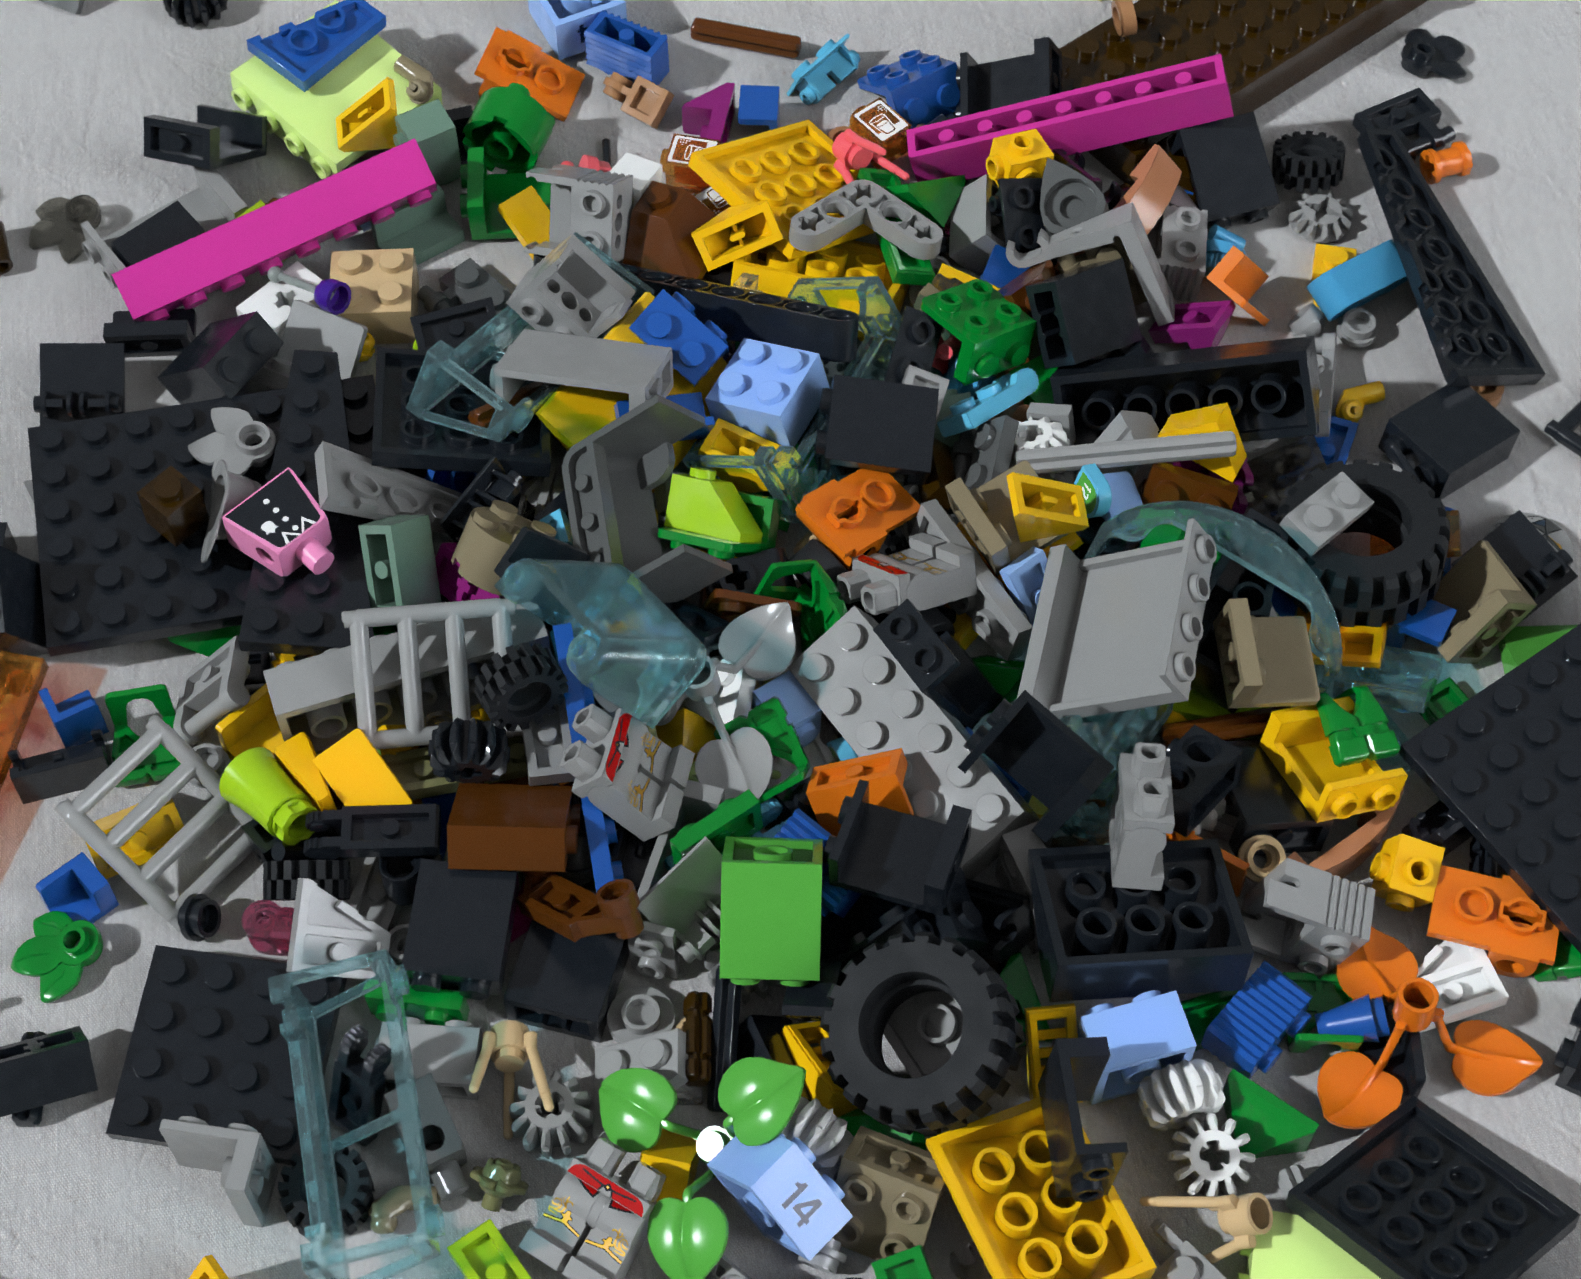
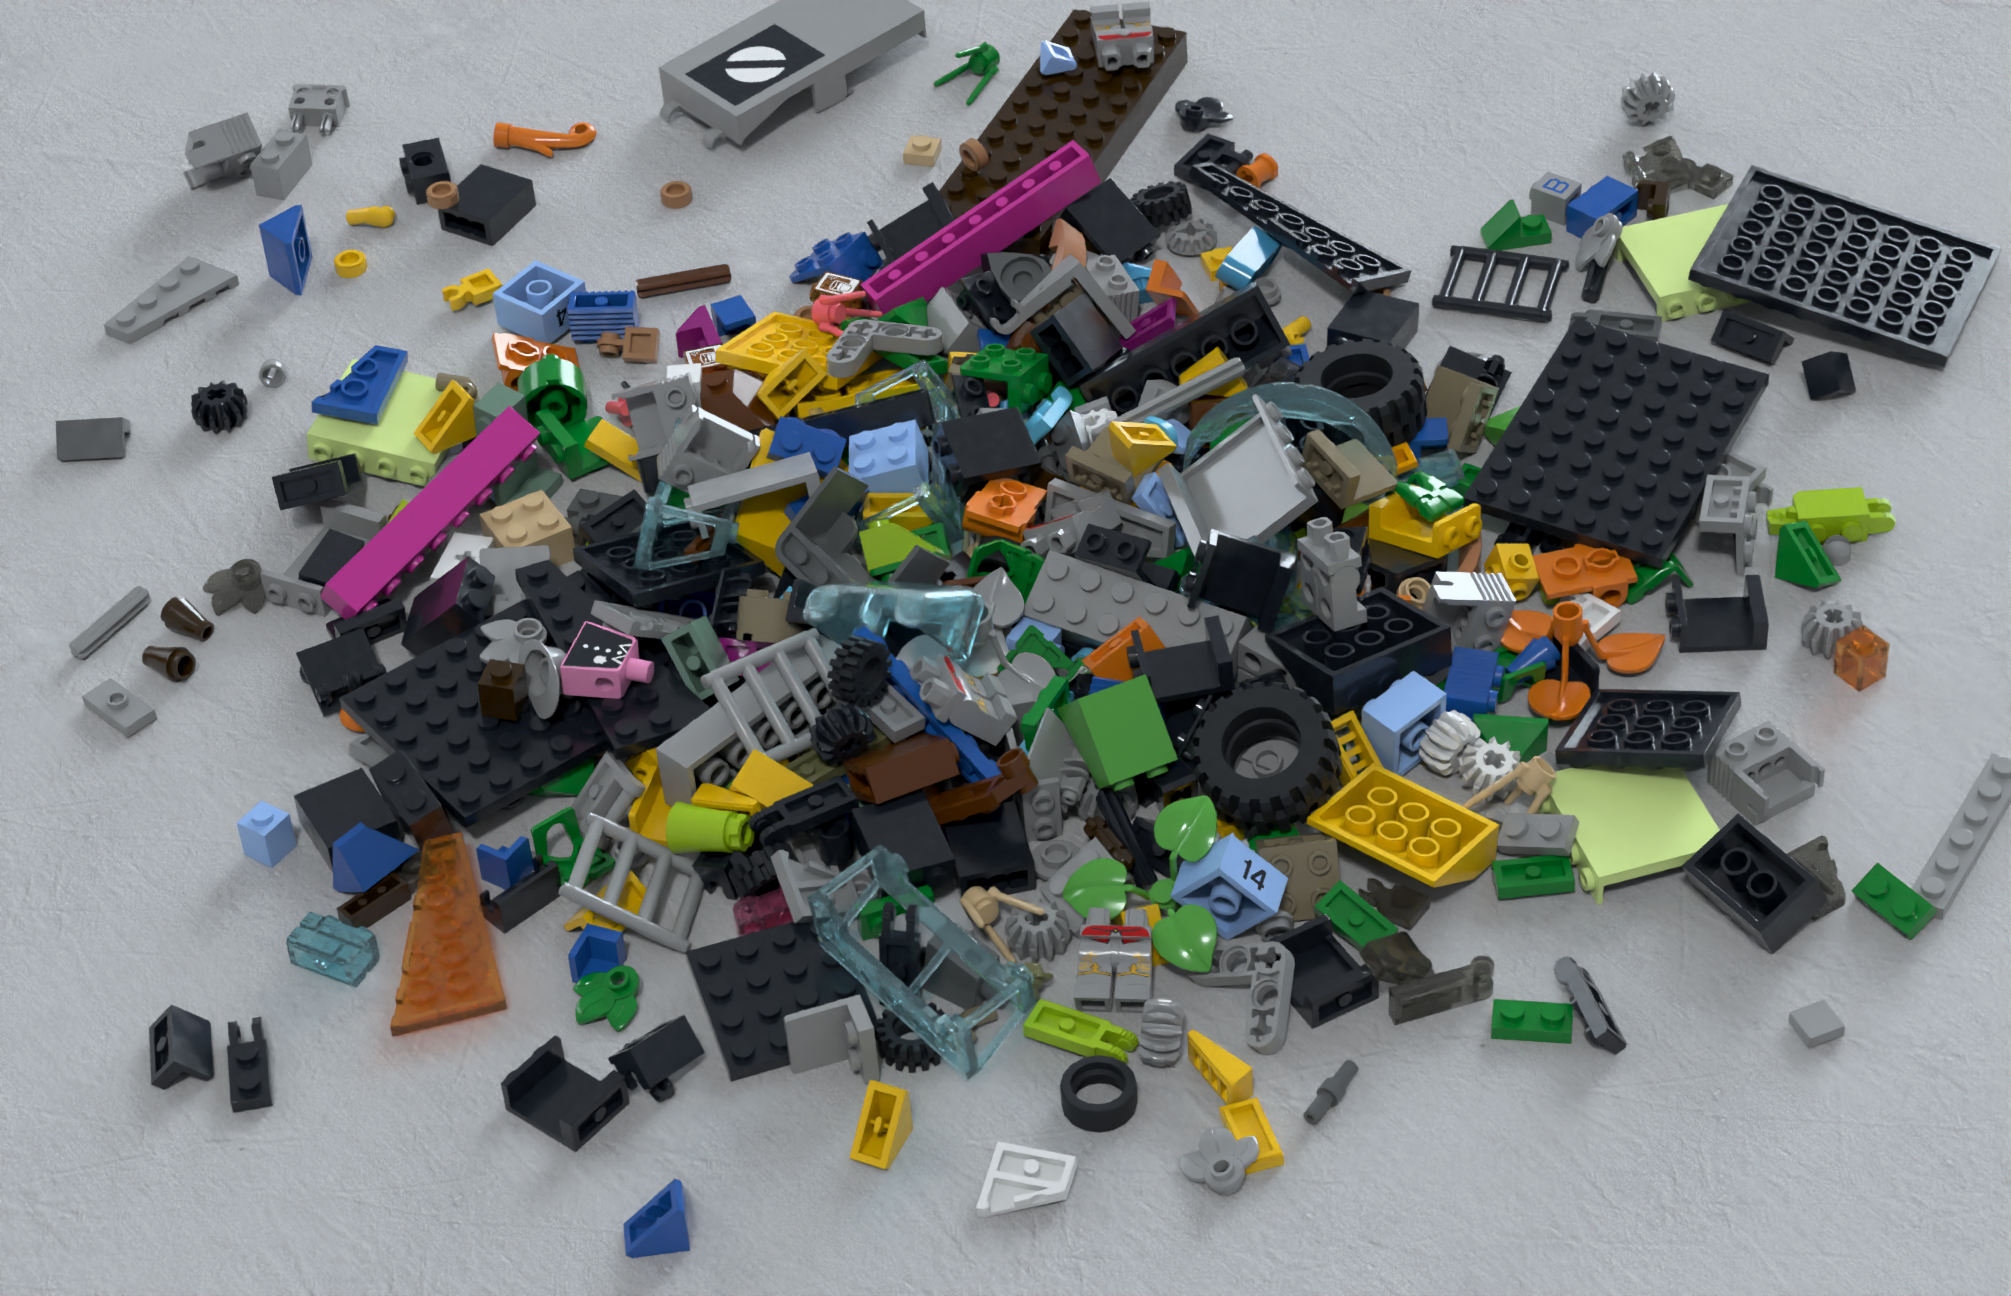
camera: 25 degrees left, 15 degrees down
black plate [177,893,221,942] -> none
dark purple hinge [267,266,351,315] -> none
medium azure hinge [786,33,861,105] -> none
yellow brick [986,128,1054,187] -> none
black panel [1038,1037,1128,1202] -> none
light grey plate [1279,471,1374,557] -> none

